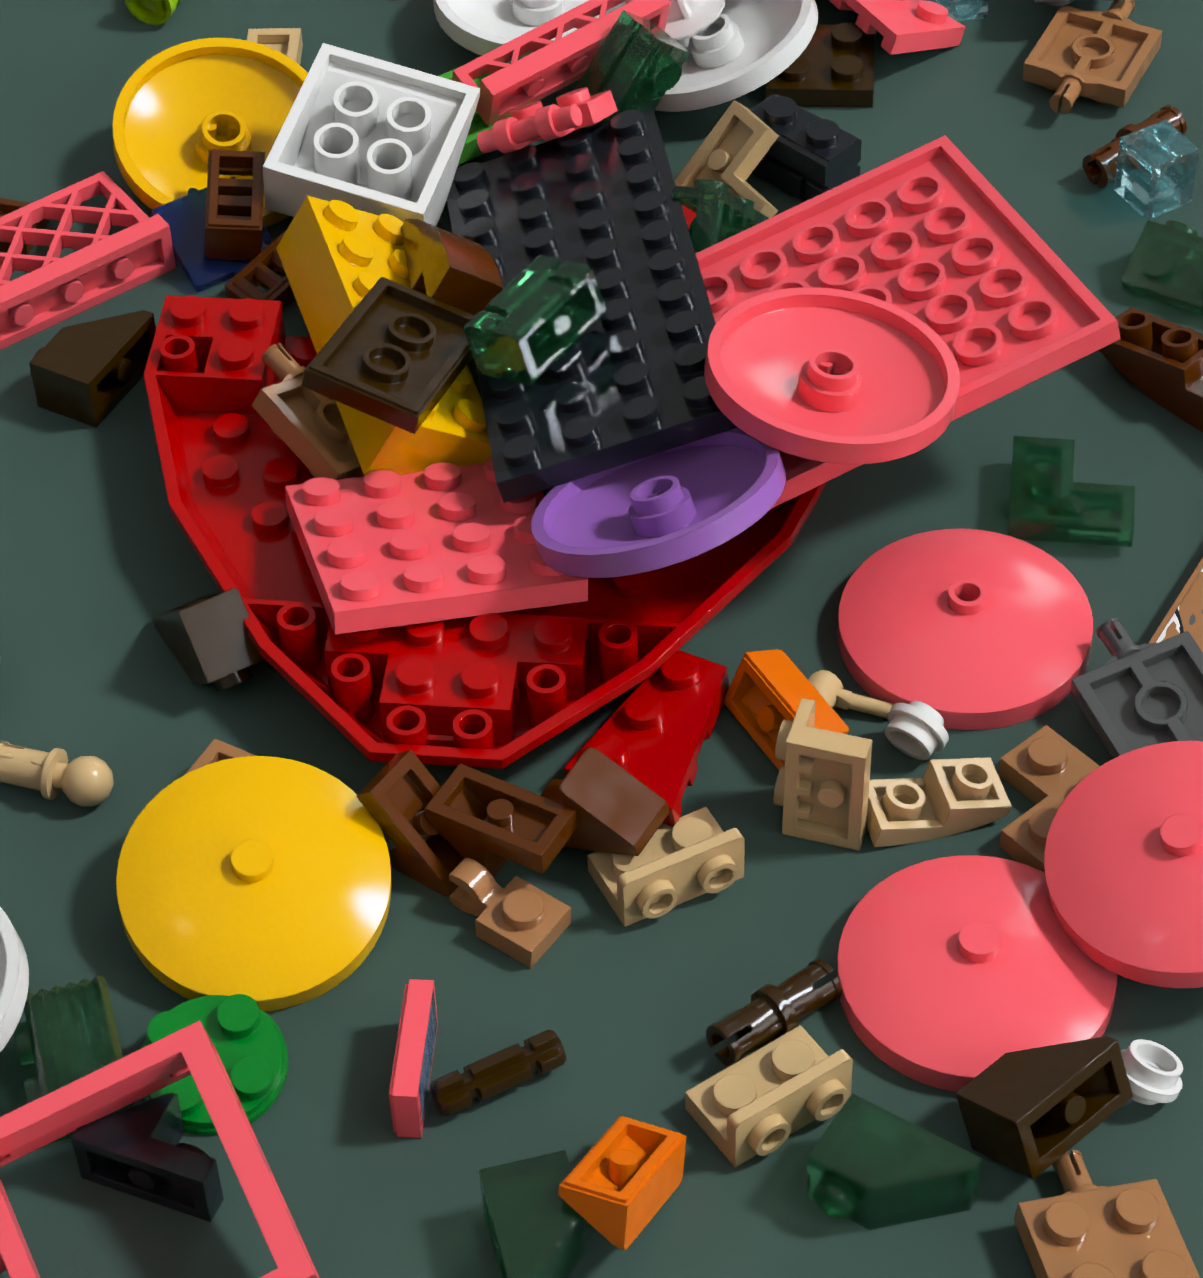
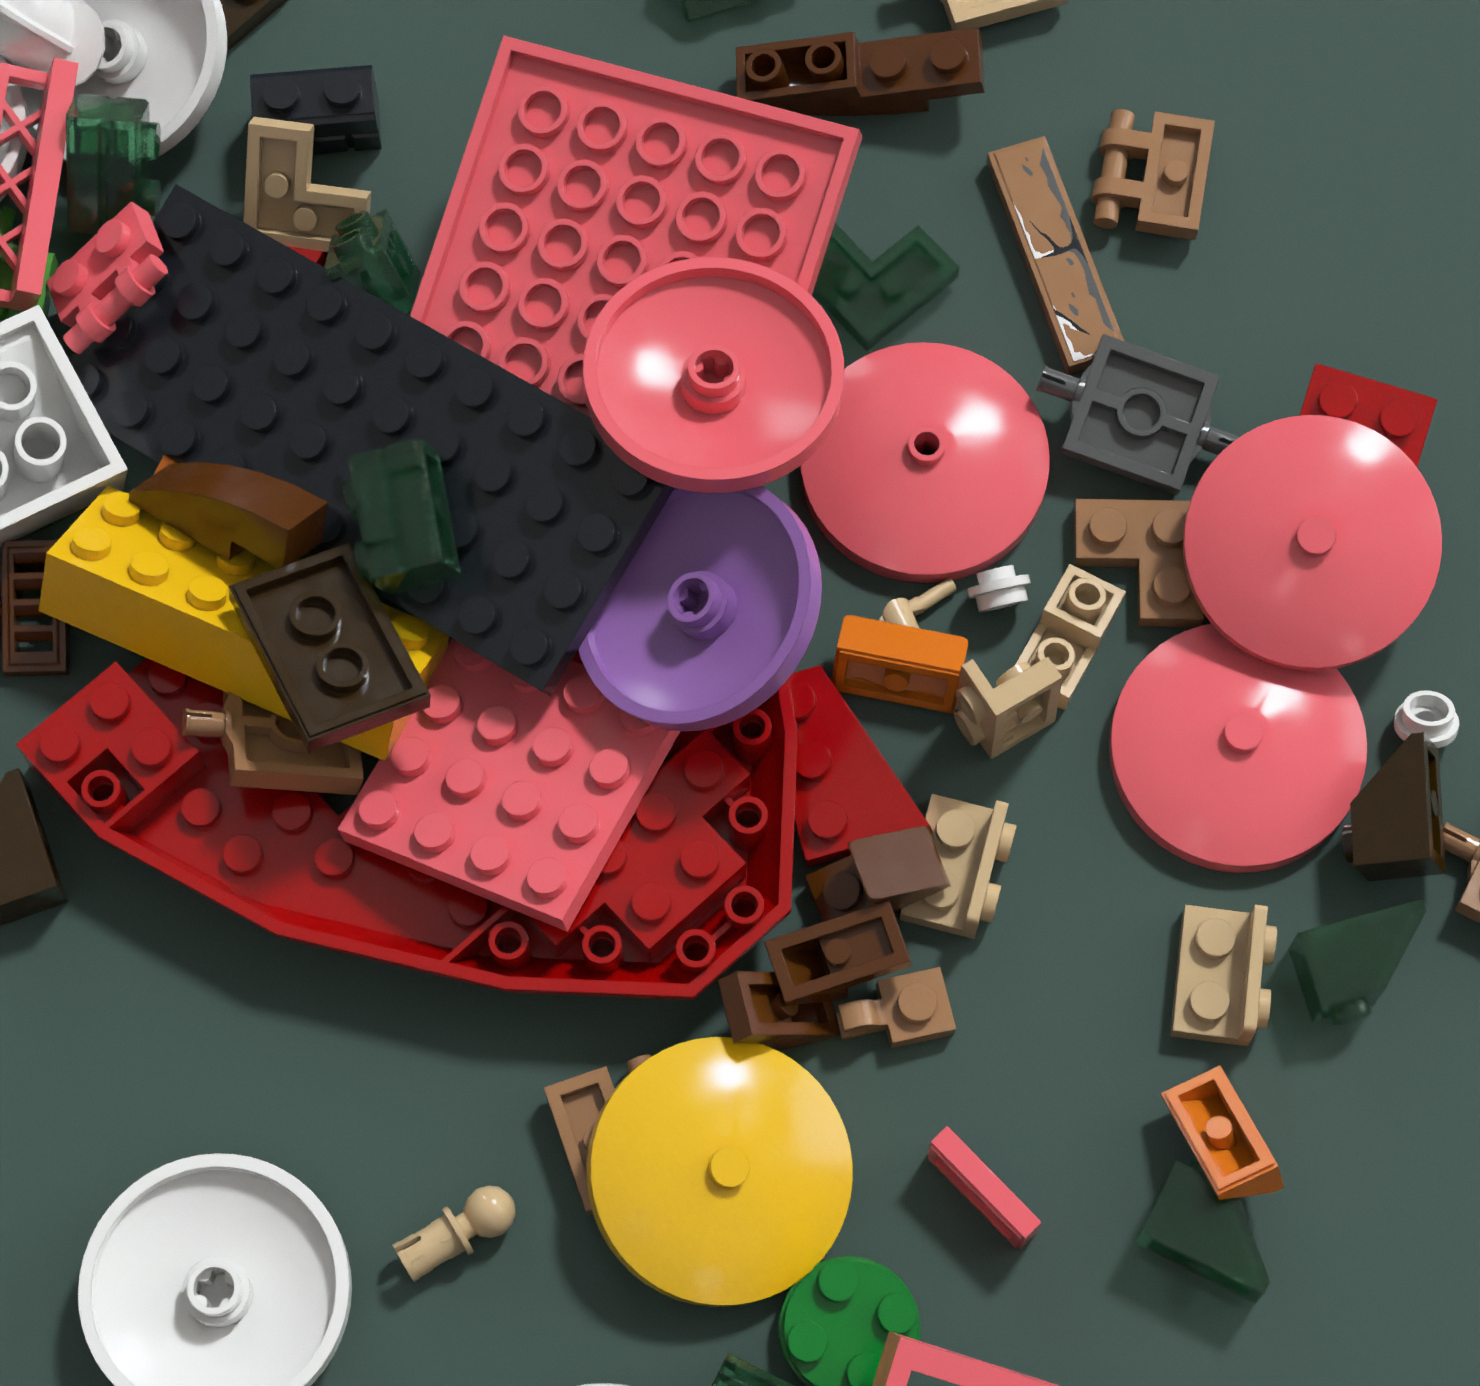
camera: 50 degrees left, 25 degrees up
dark brown slope [152,587,264,691] -> none
dark brown axle [430,1030,566,1116] -> none
dark brown pin [706,959,842,1066] -> none

